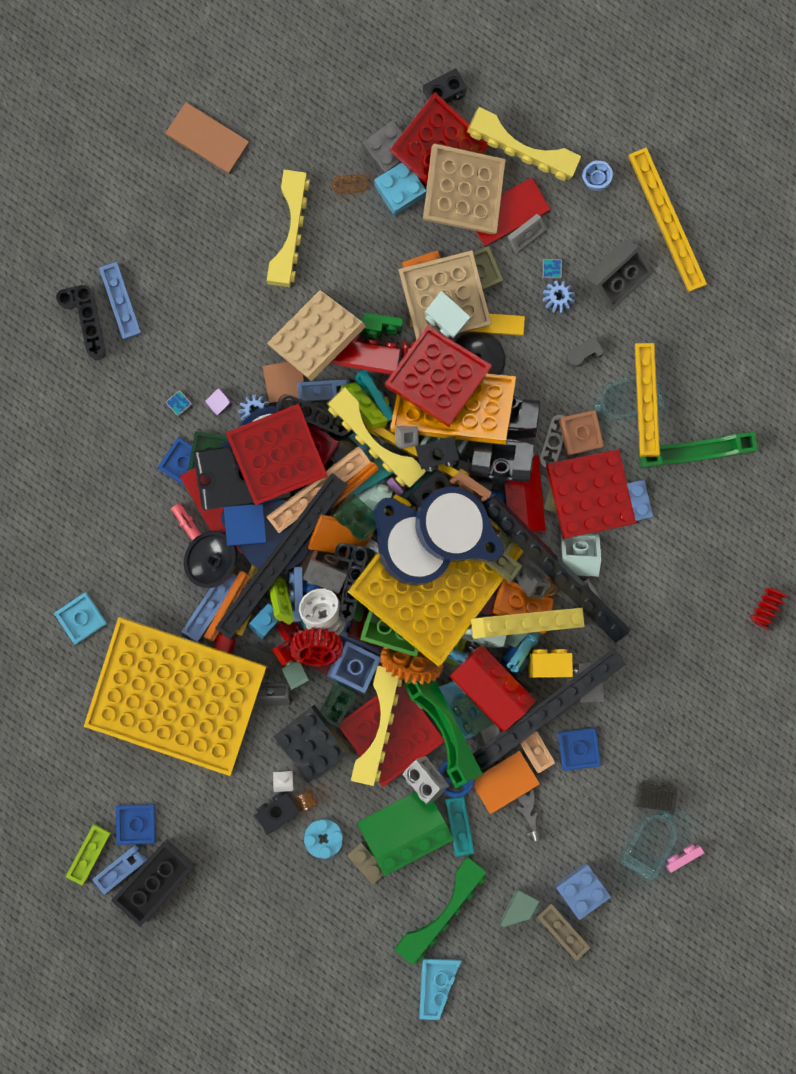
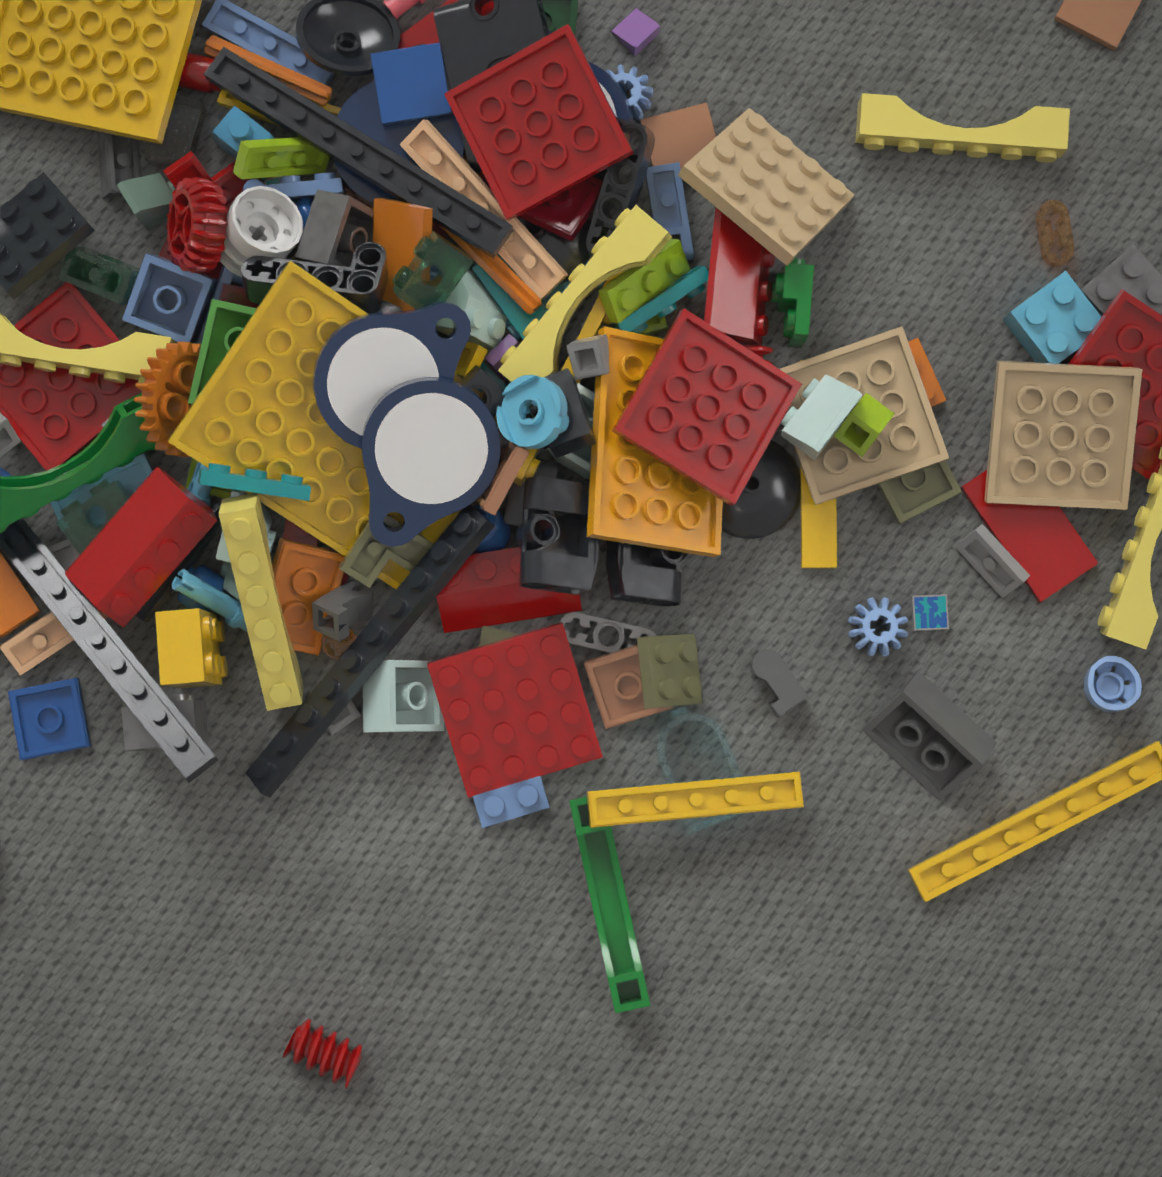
camera: 90 degrees right, 0 degrees up
none -> teal plate [198,463,311,501]
none -> medium azure plate [496,375,569,449]
none -> olive plate [637,634,703,709]
none -> lime brick [834,393,895,457]

